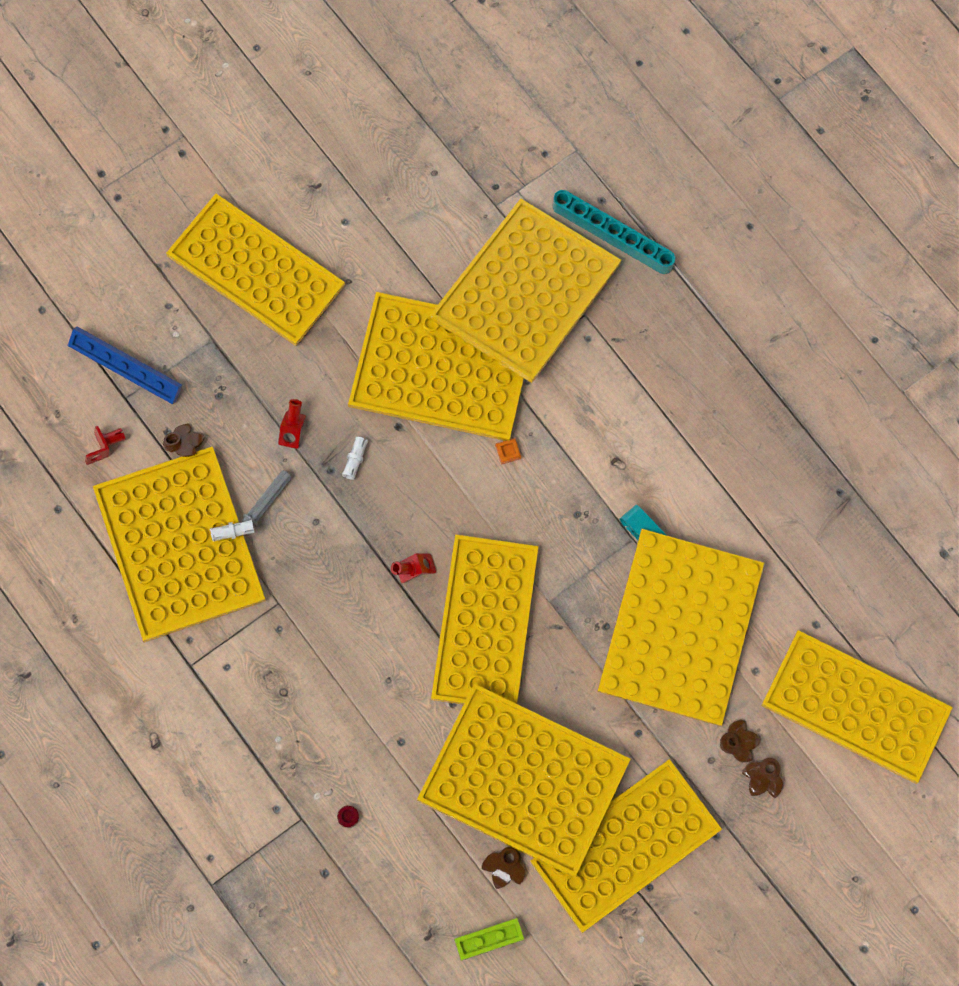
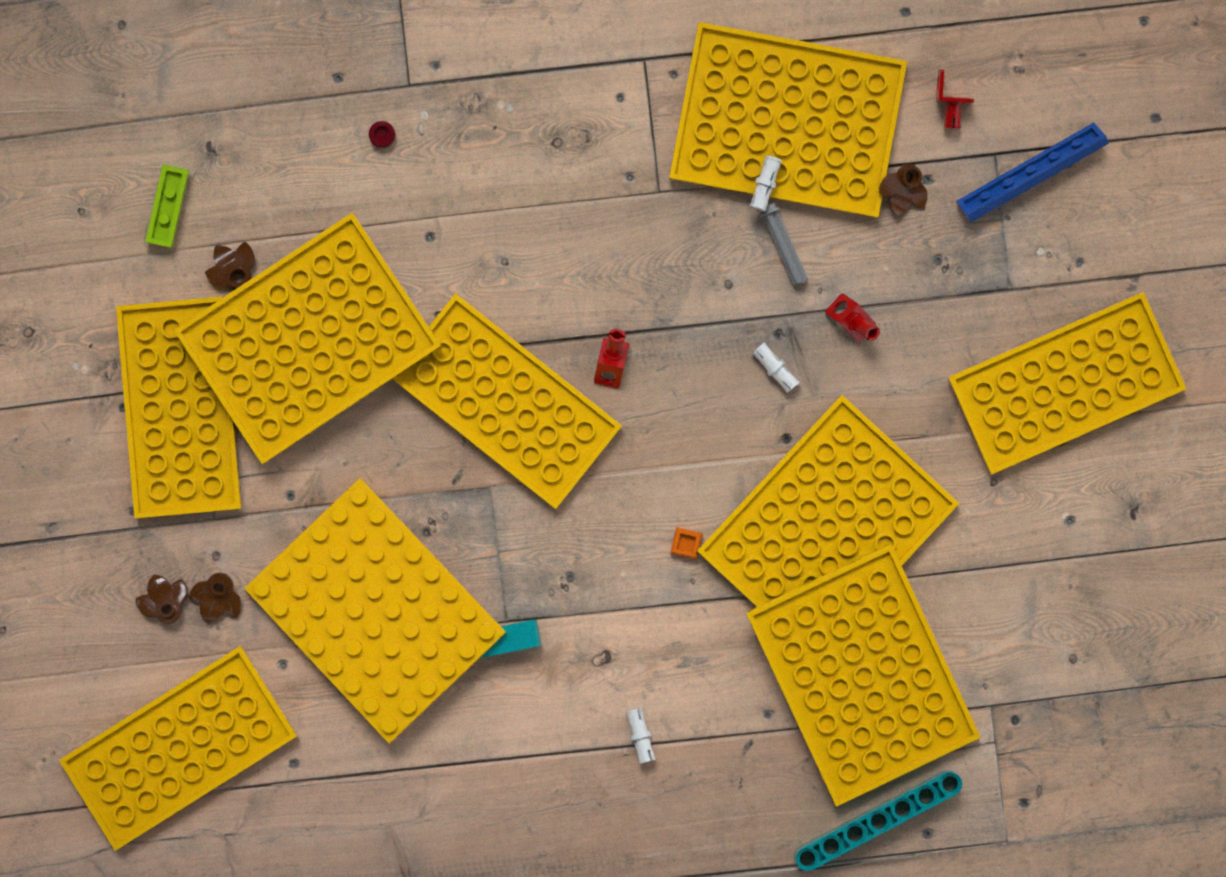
camera: 125 degrees right, 15 degrees up
none -> white pin [626,708,656,764]

